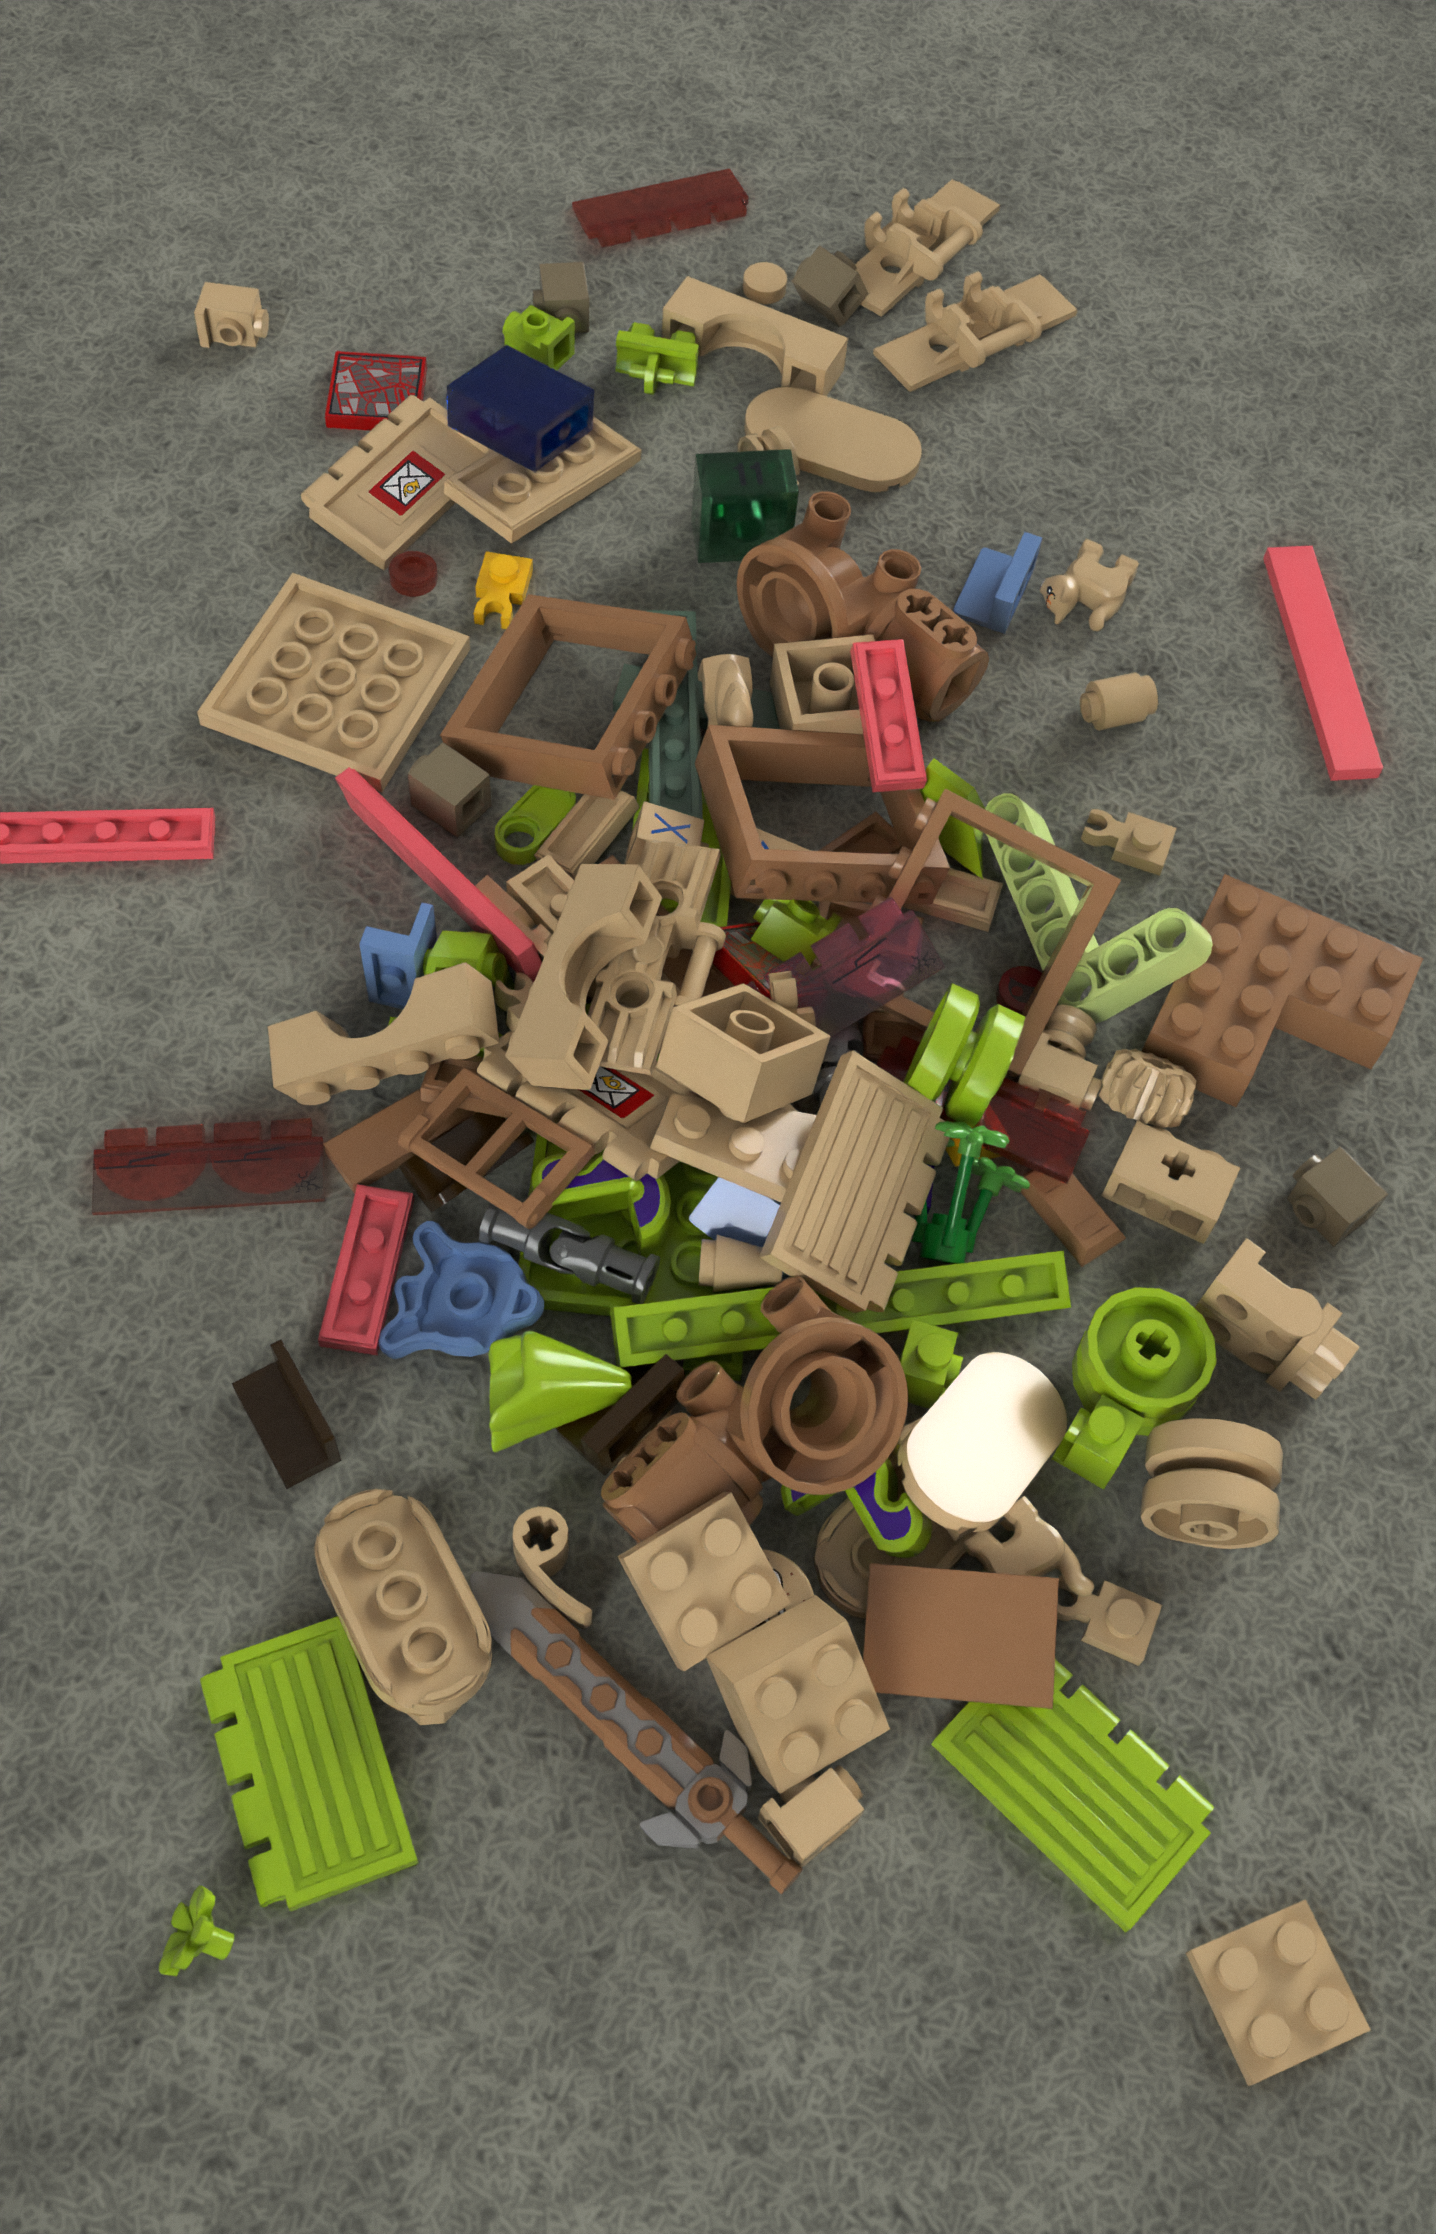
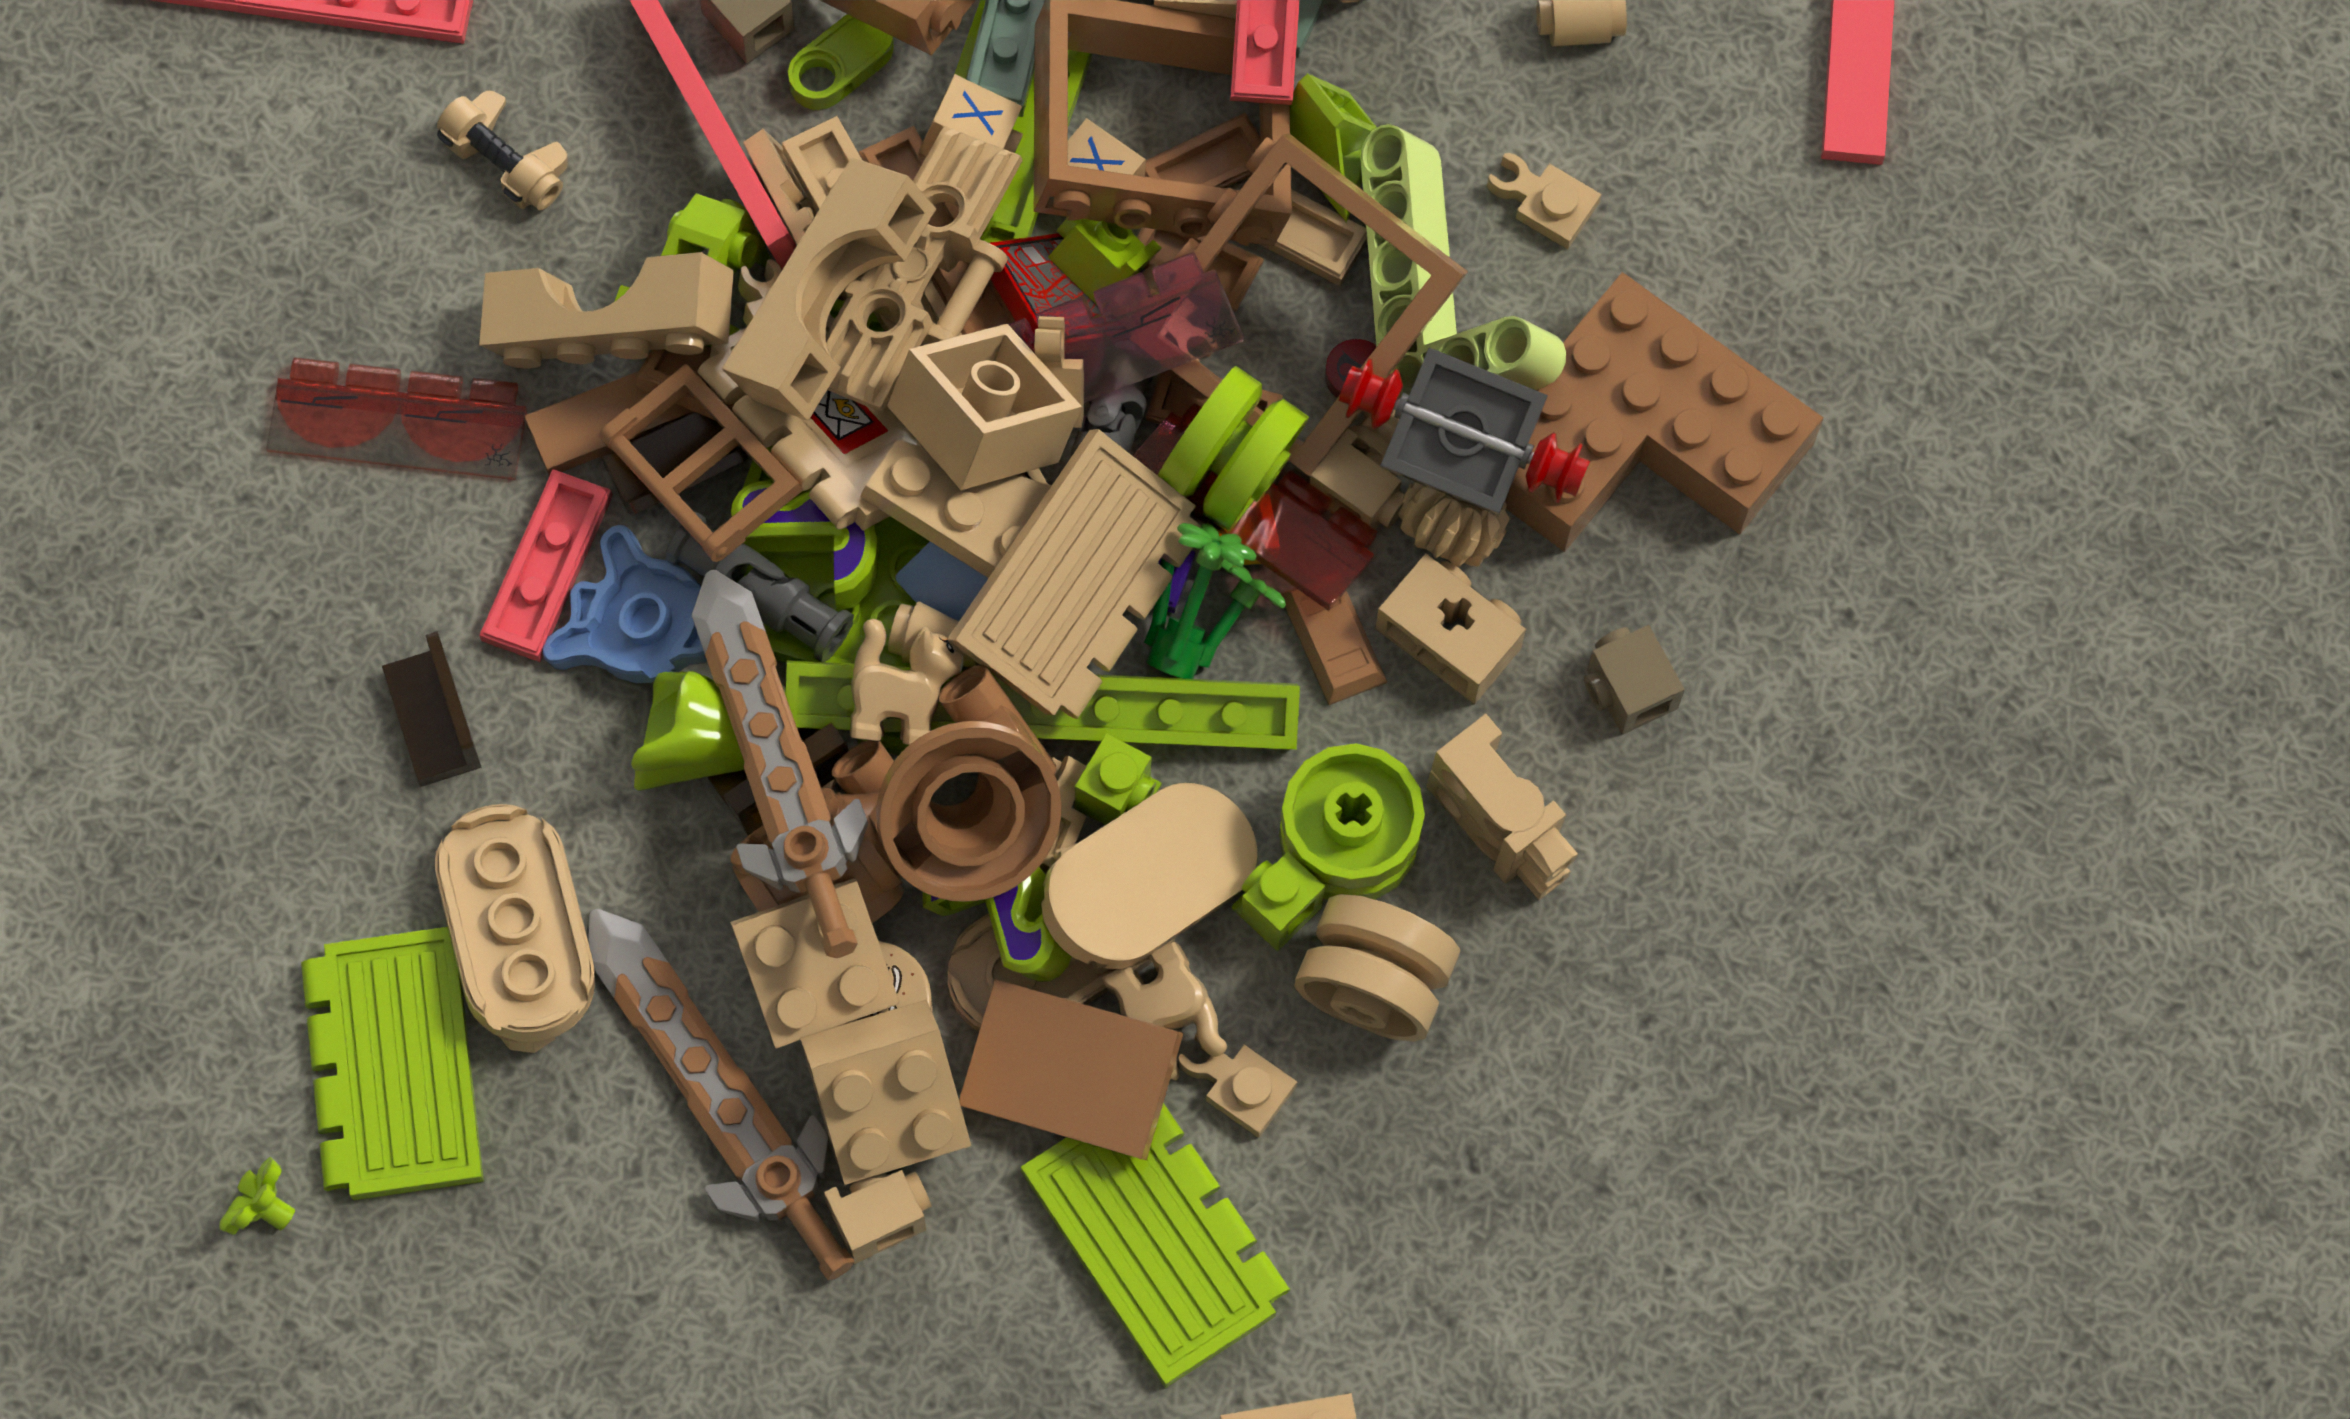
camera: 15 degrees right, 10 degrees up
medium blue panel [359,902,437,1009] -> none
tan panel [512,1506,592,1629] -> none
tan tile [534,790,640,880] -> none
none -> tan piece [437,90,568,210]
none -> sword [692,570,868,959]
none -> tan animal [850,619,963,745]
none -> dark grey plate [1338,347,1590,516]

